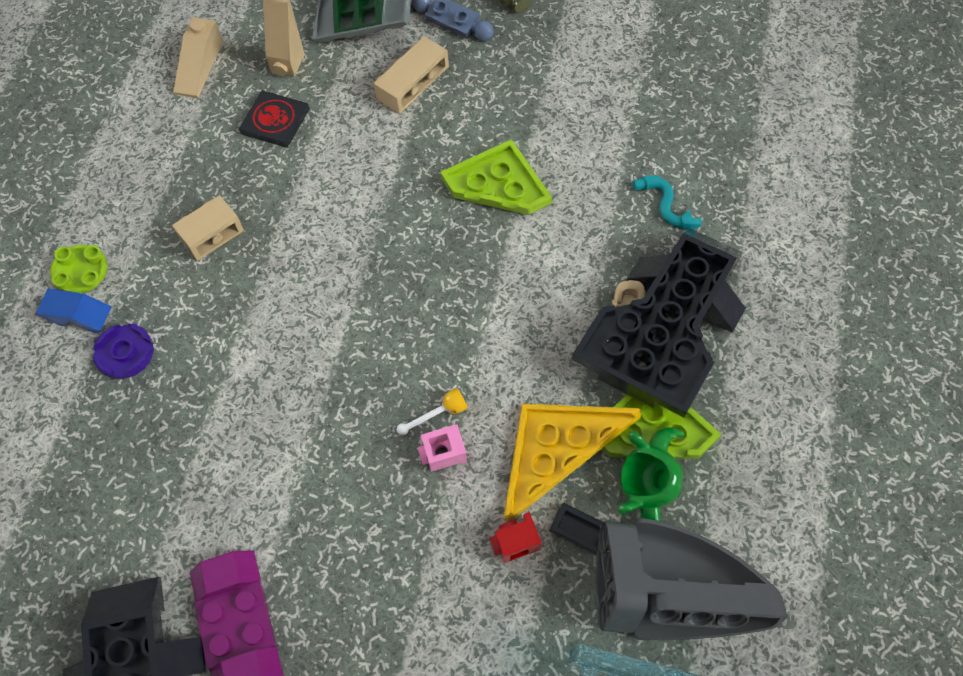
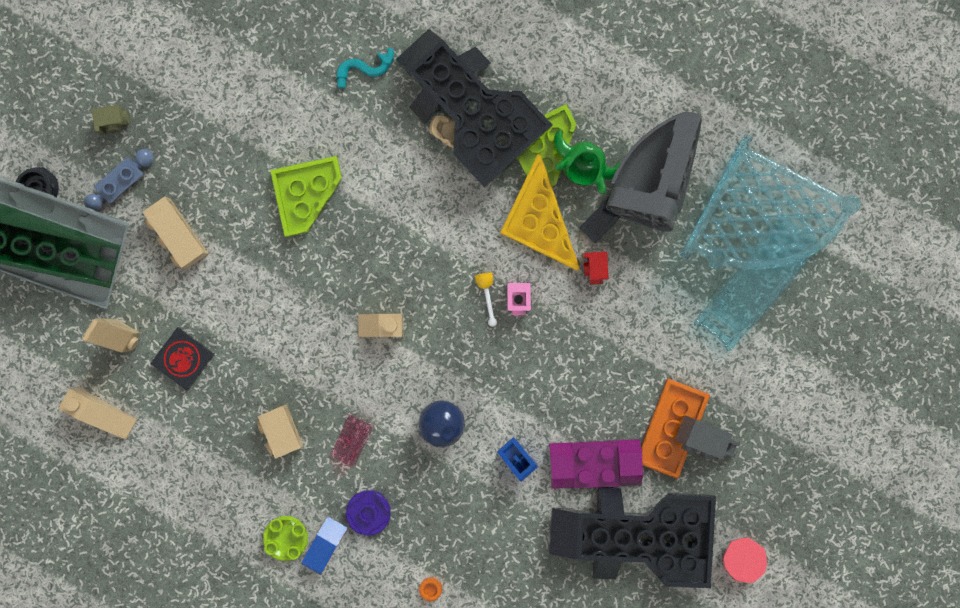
camera: 75 degrees left, 25 degrees up
none -> clear pink slope [331,414,374,466]
none -> tan slope [358,314,404,337]
none -> dark blue piece [418,400,465,448]
none -> orange tile [419,577,442,601]
none -> blue slope [497,437,538,482]

